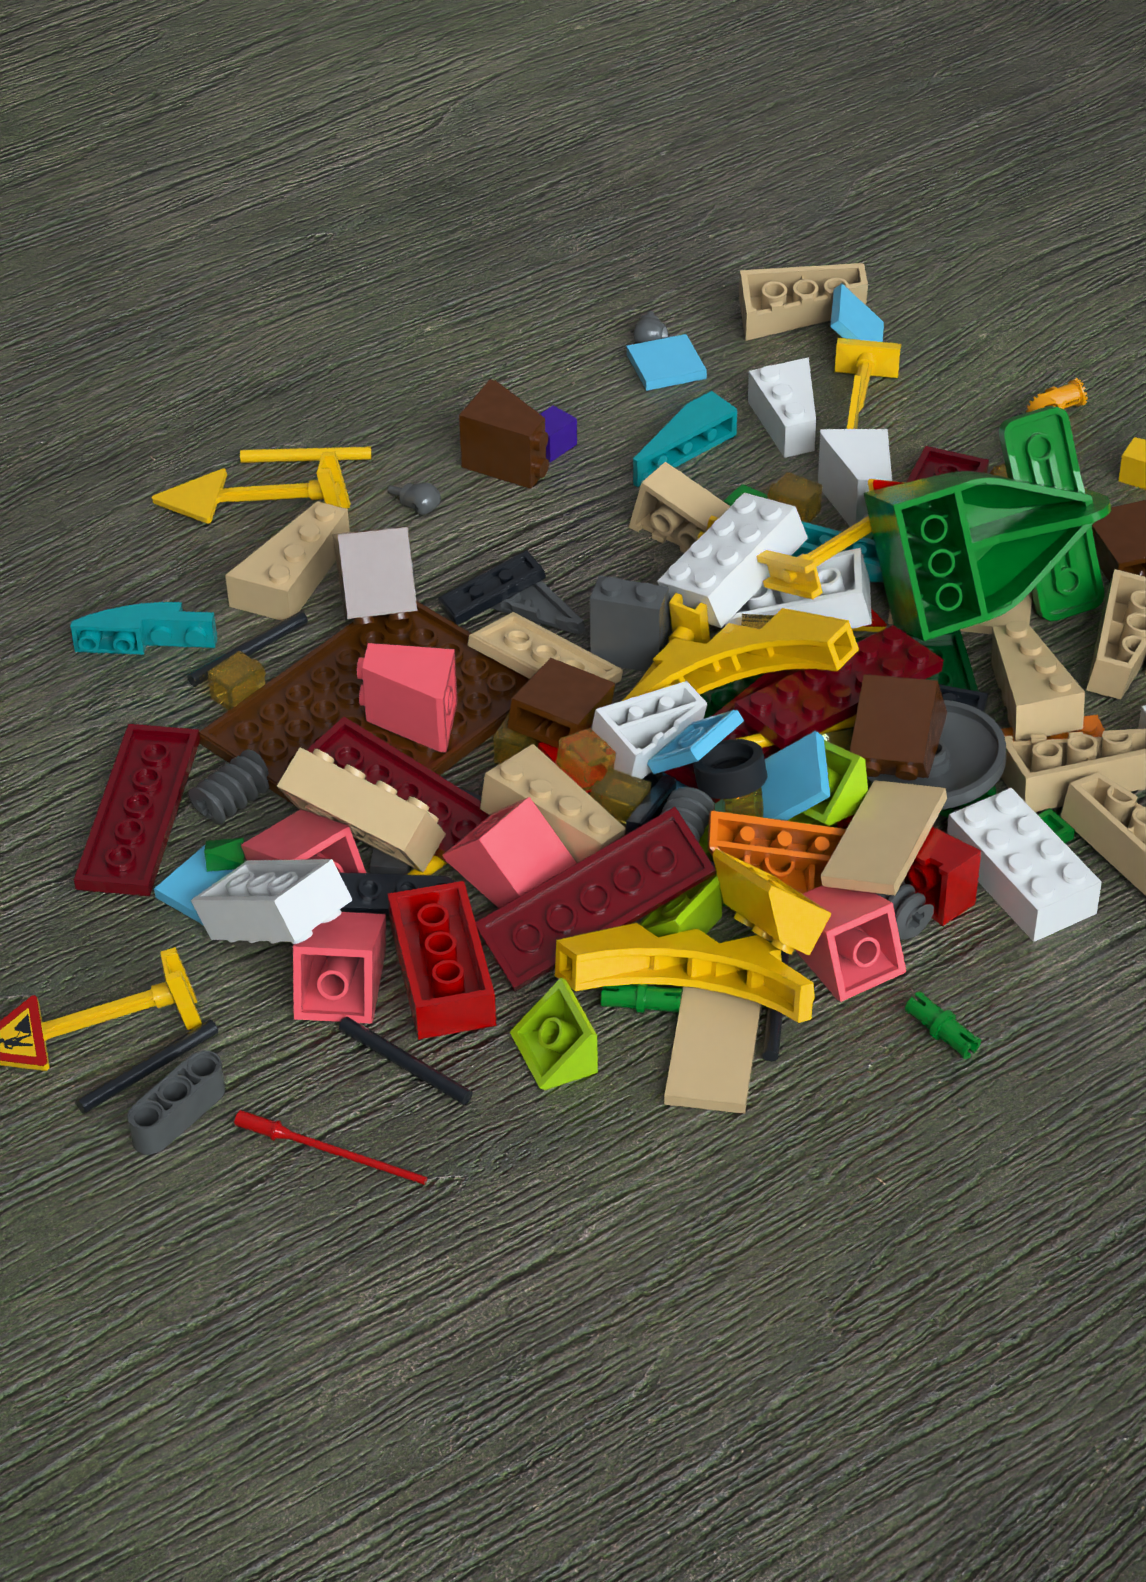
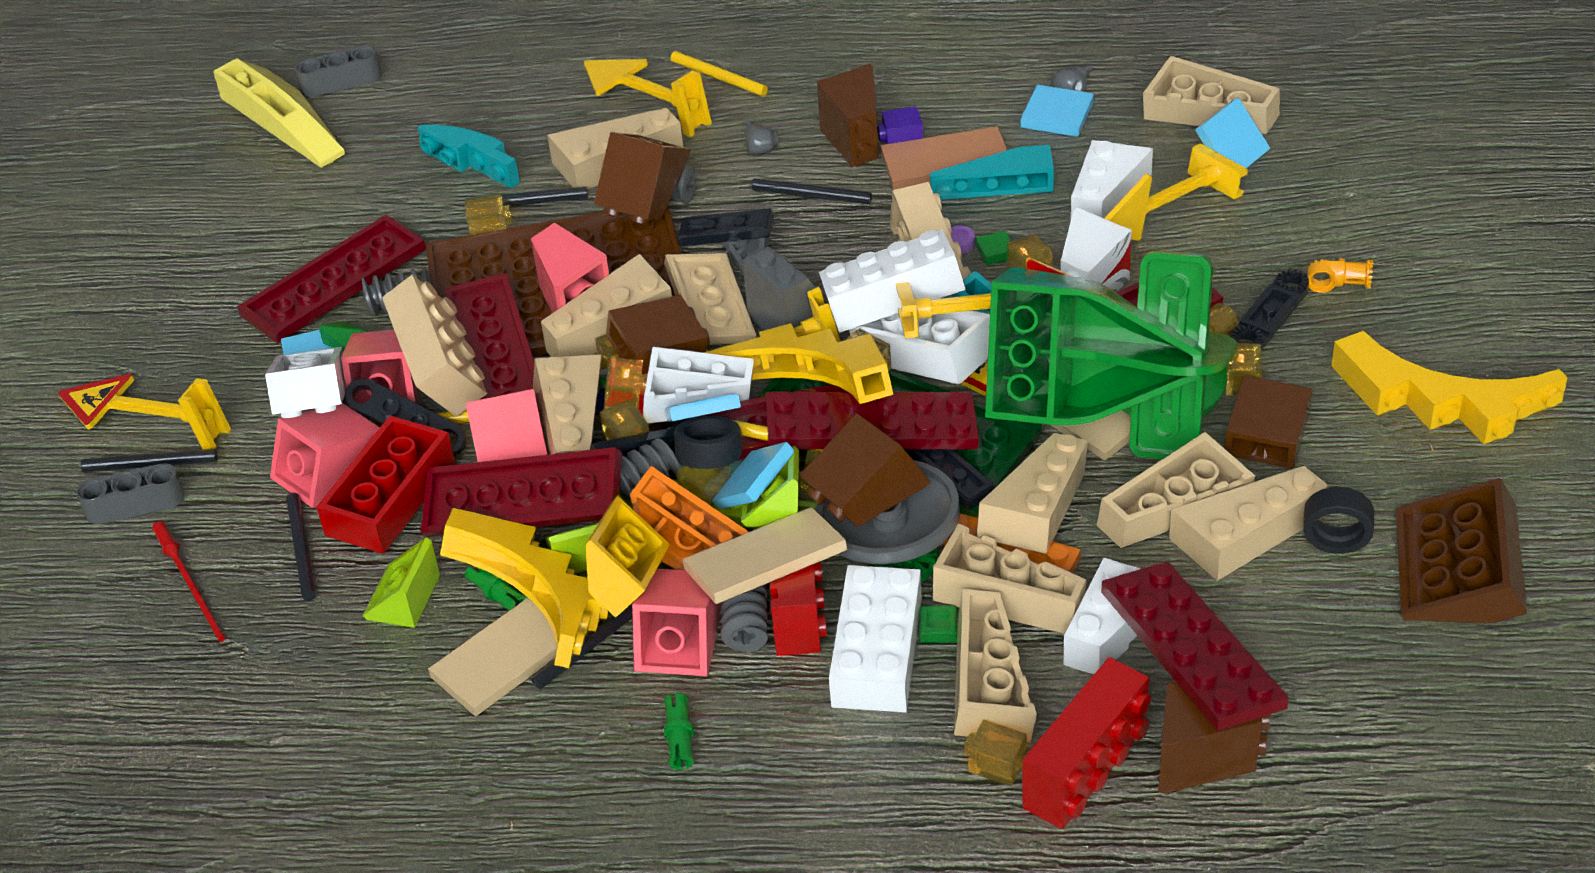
camera: 40 degrees right, 0 degrees up
none -> tan wedge [541,254,672,357]
none -> black bar [752,178,872,205]
none -> nougat tile [881,126,1007,190]

